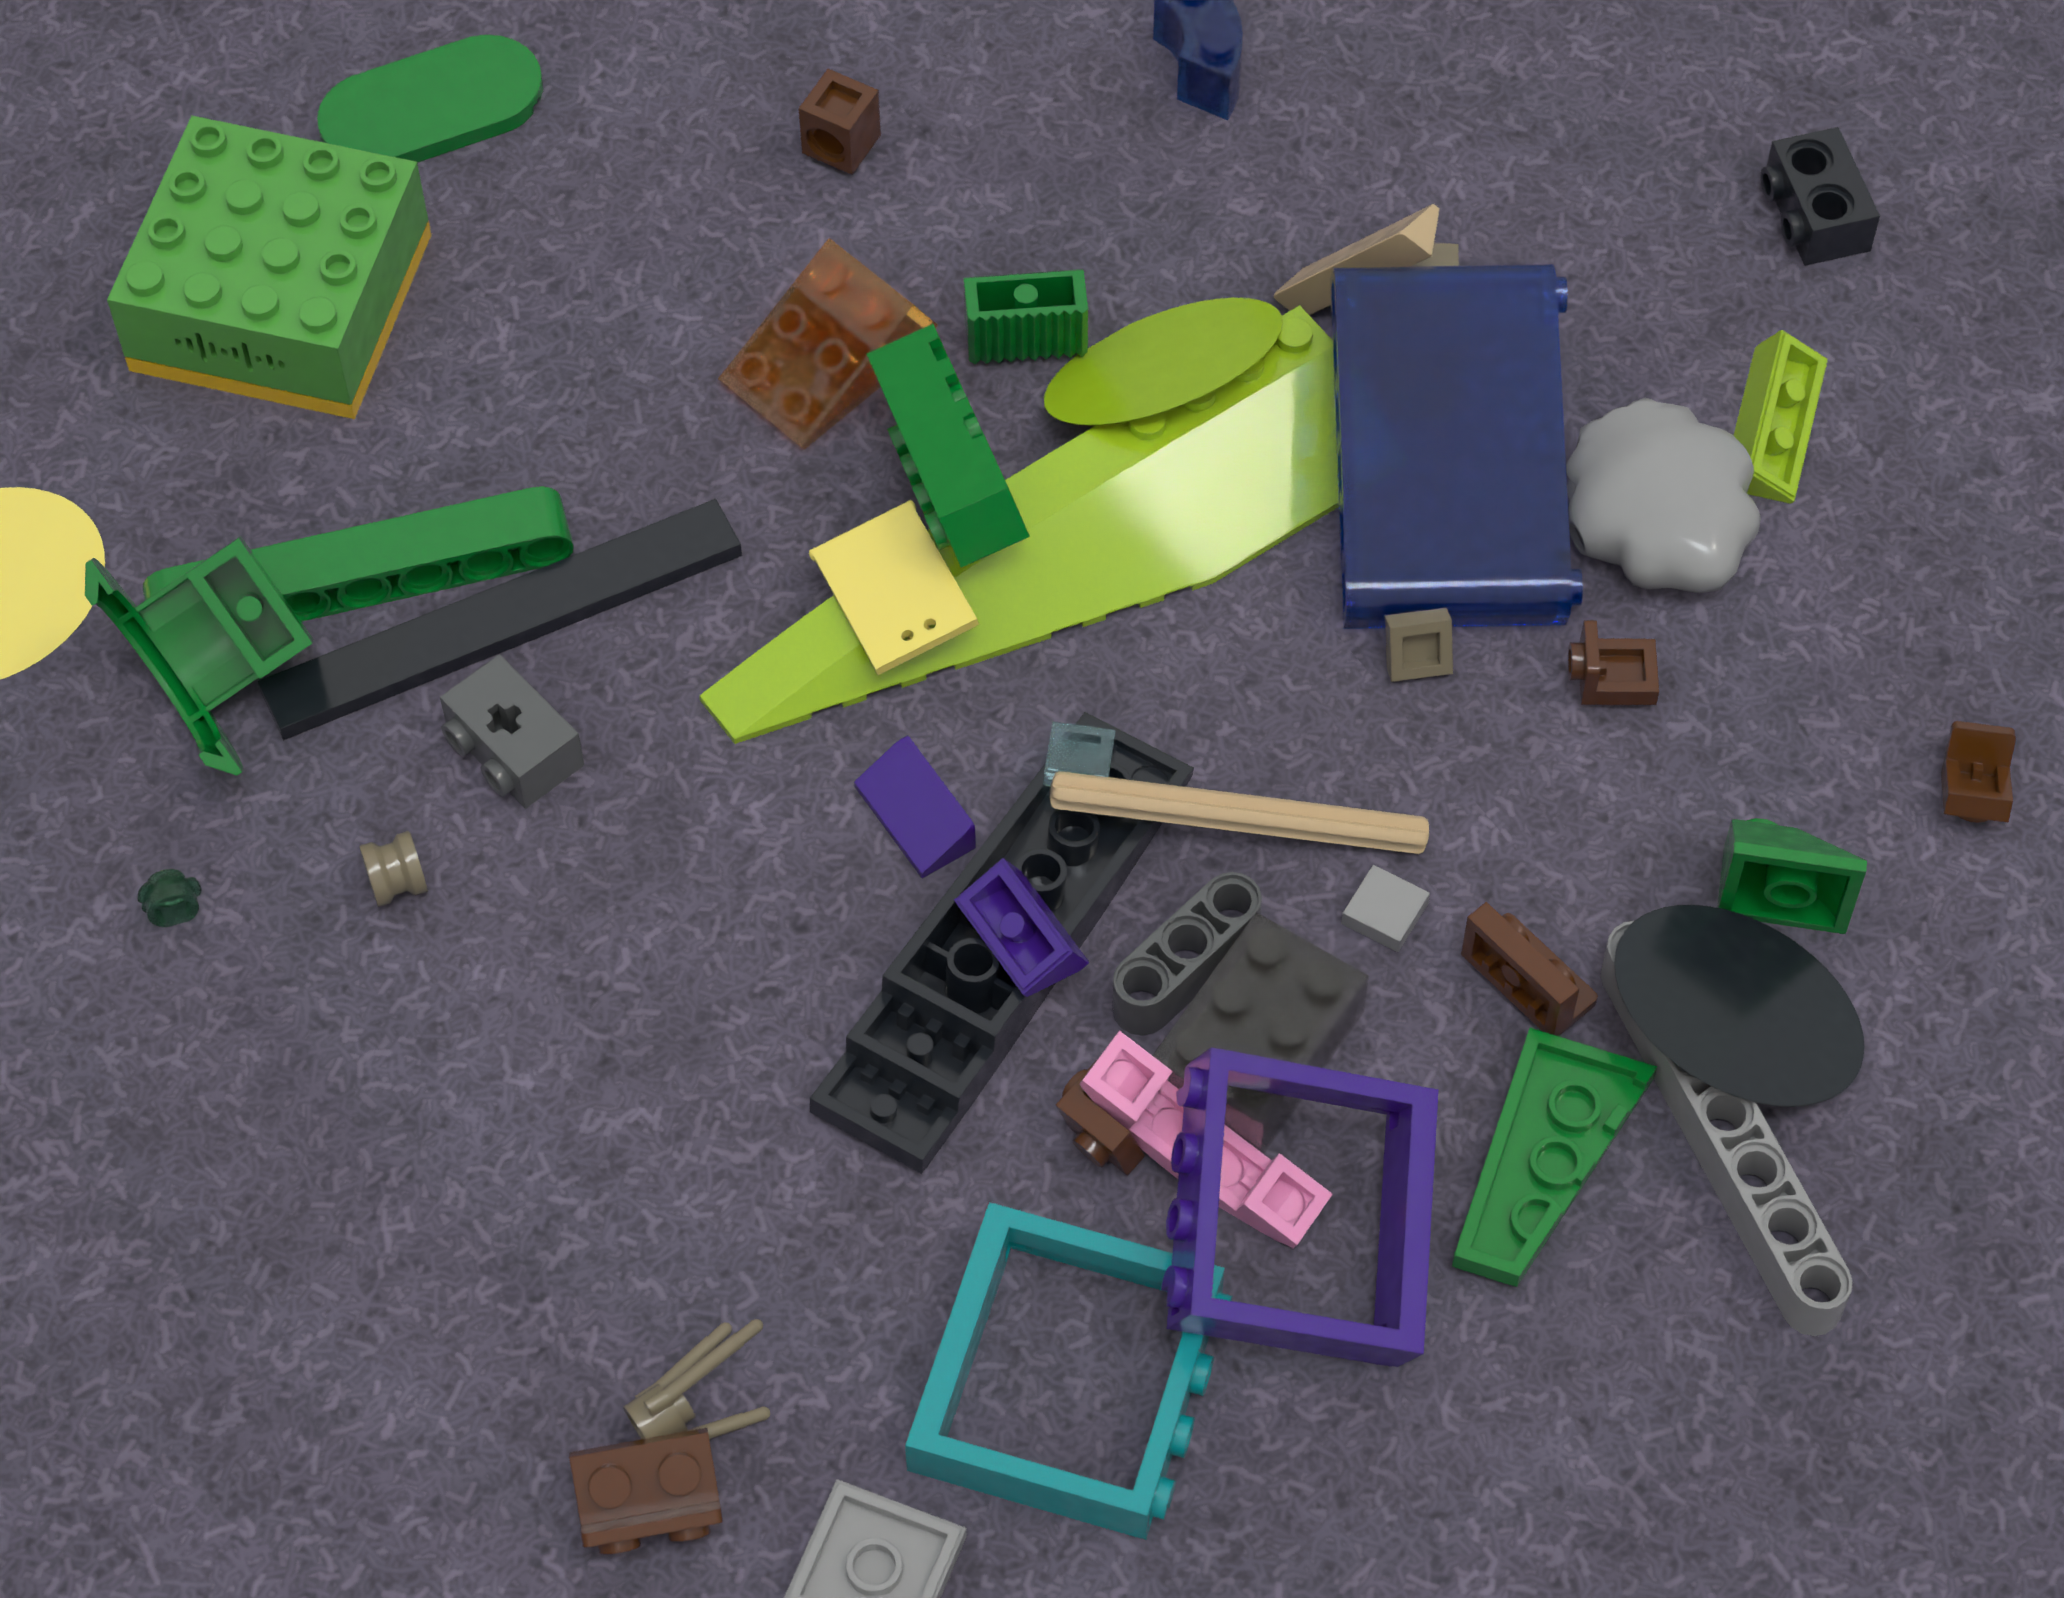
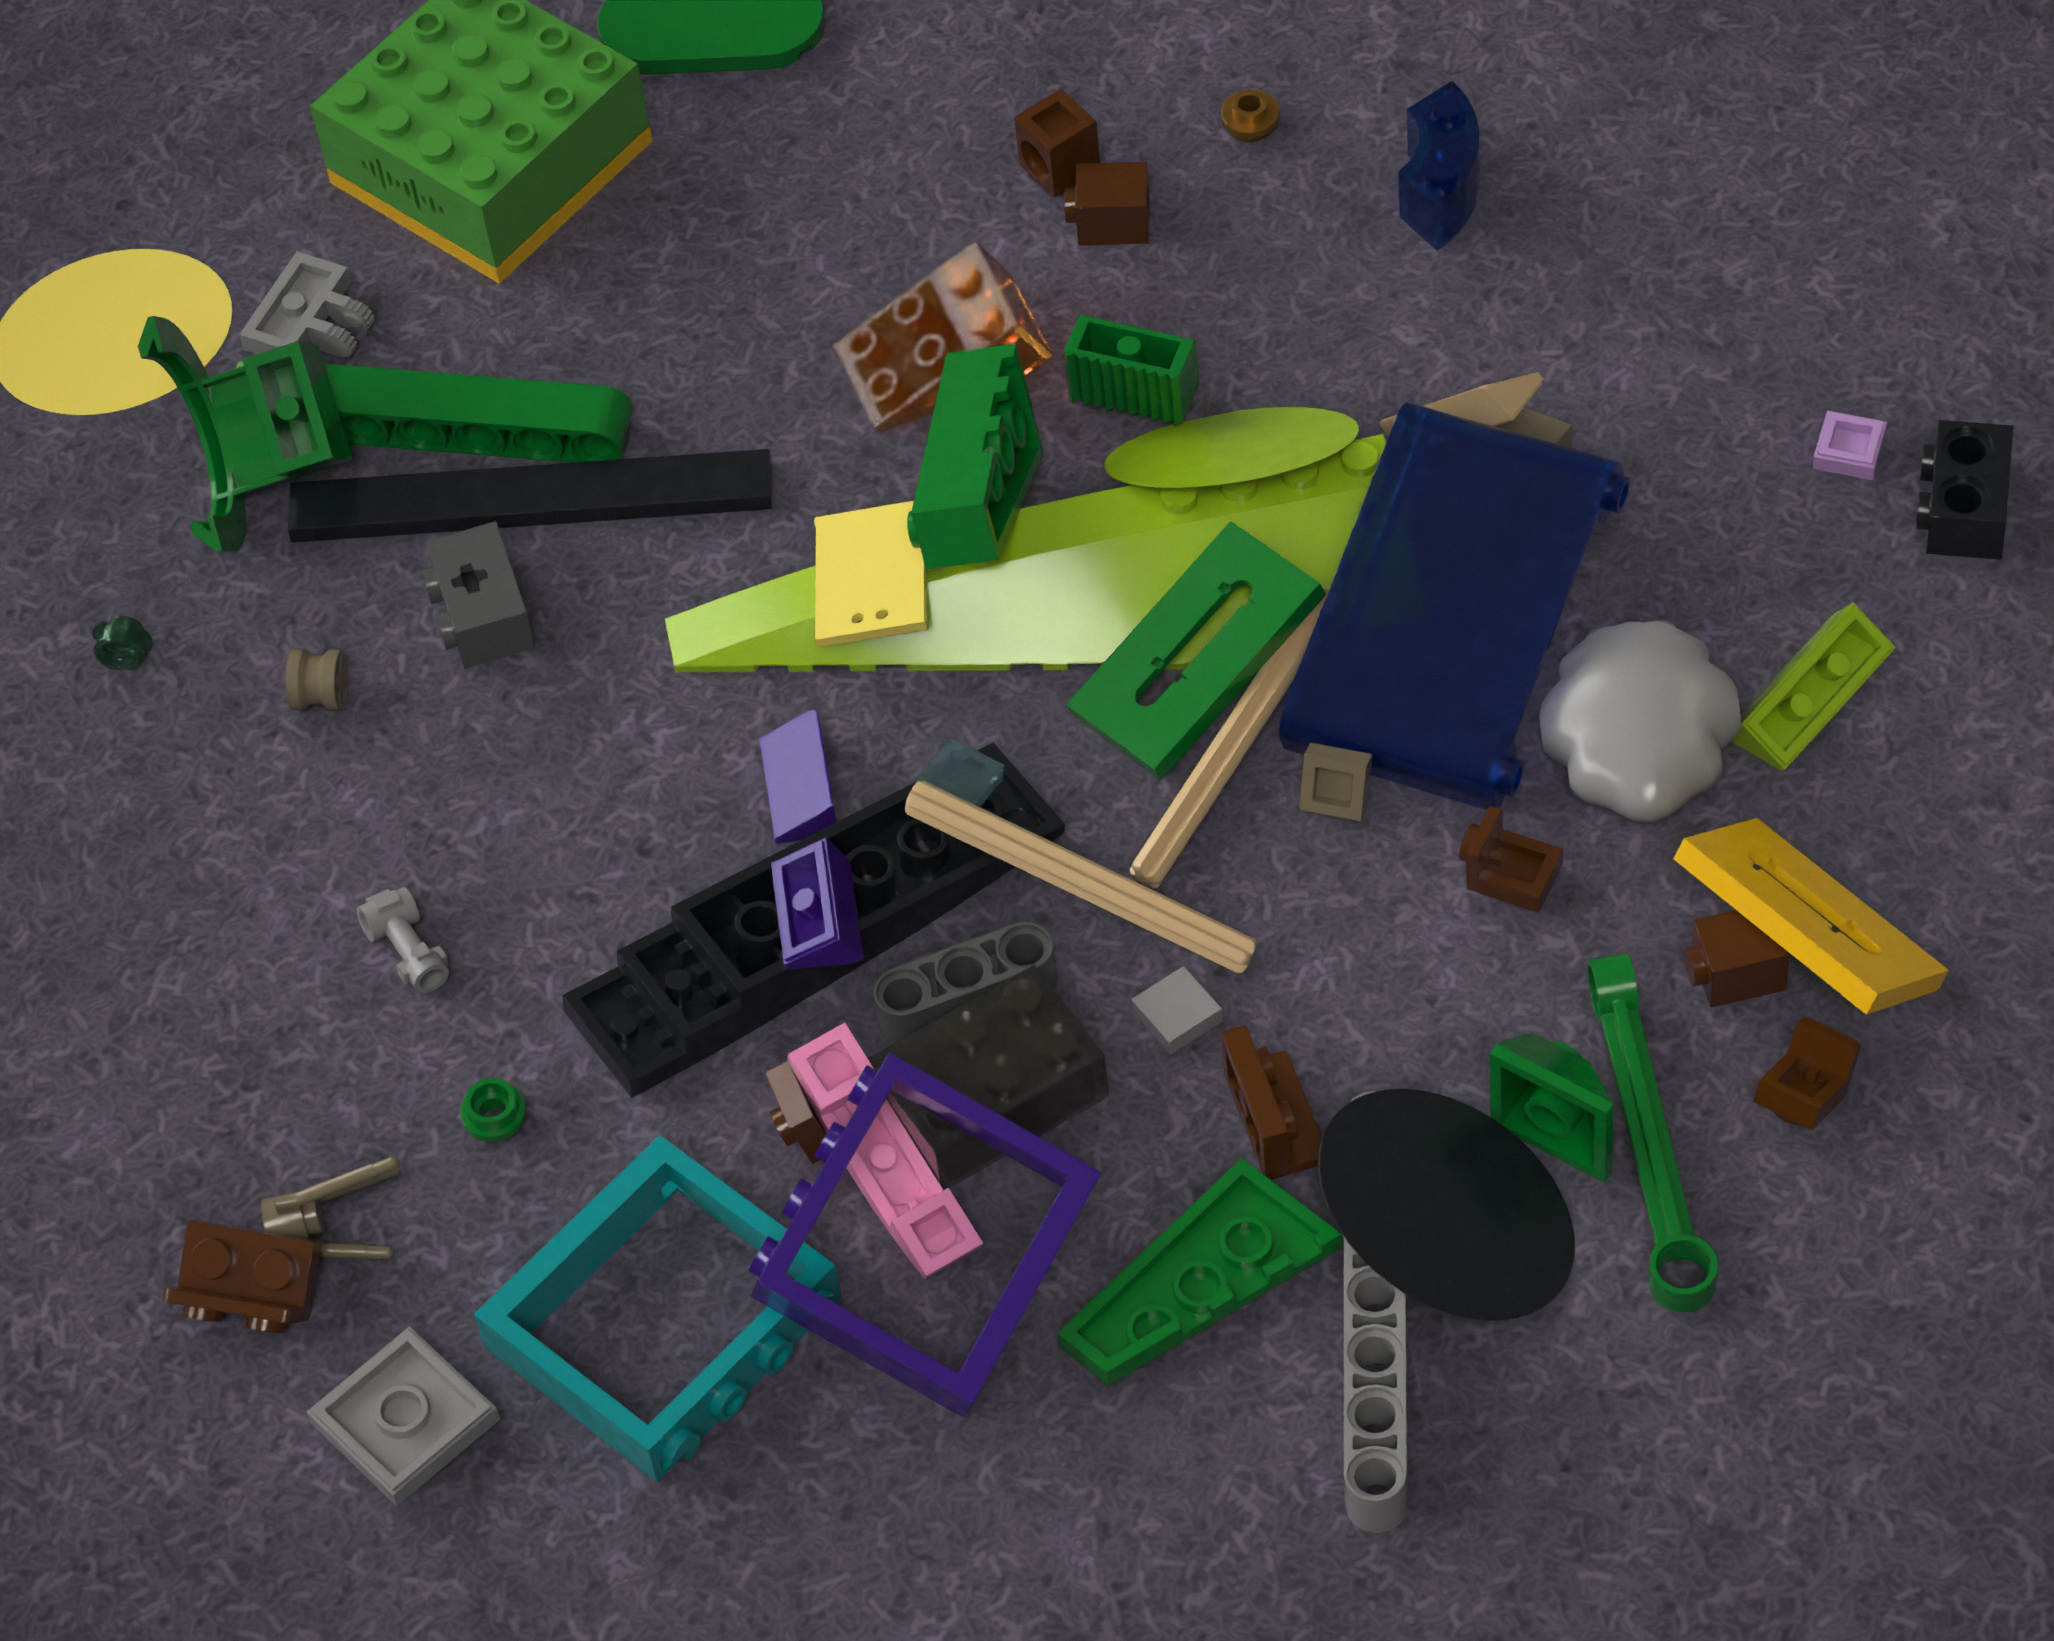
camera: 30 degrees right, 5 degrees down
none -> light grey hinge [239,251,375,358]
none -> light grey bar [357,887,449,993]
none -> green plate [460,1078,527,1142]
none -> reddish brown brick [1064,162,1150,246]
none -> green piece [1066,521,1326,780]
none -> tan axle [1130,588,1341,889]
none -> pearl gold plate [1221,90,1280,143]
none -> green piece [1587,953,1718,1313]
none -> yellow piece [1673,818,1949,1015]
none -> reddish brown brick [1684,910,1789,1008]
none -> lavender tile [1813,411,1887,480]

